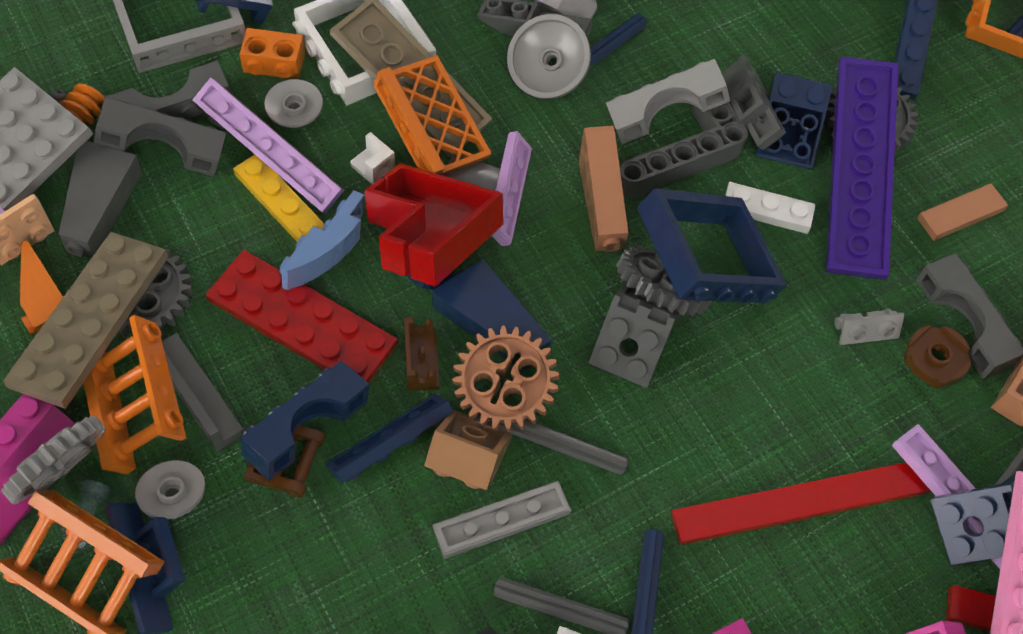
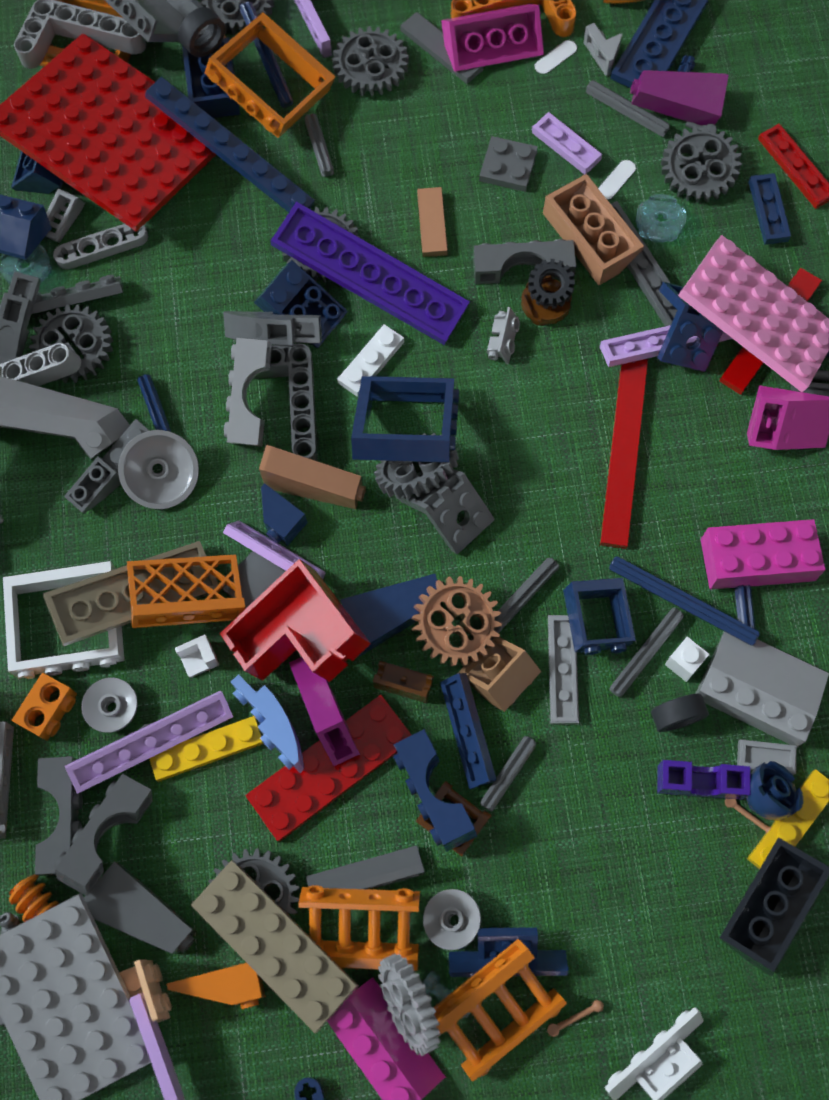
camera: 60 degrees left, 10 degrees up
none -> dark blue slope [261,483,307,546]
none -> magenta slope [289,657,359,766]
none -> dark grey axle [304,113,334,177]
none -> dark grey axle [481,736,537,811]
none -> black tyre [528,259,575,309]
none -> dark blue window [563,578,636,655]

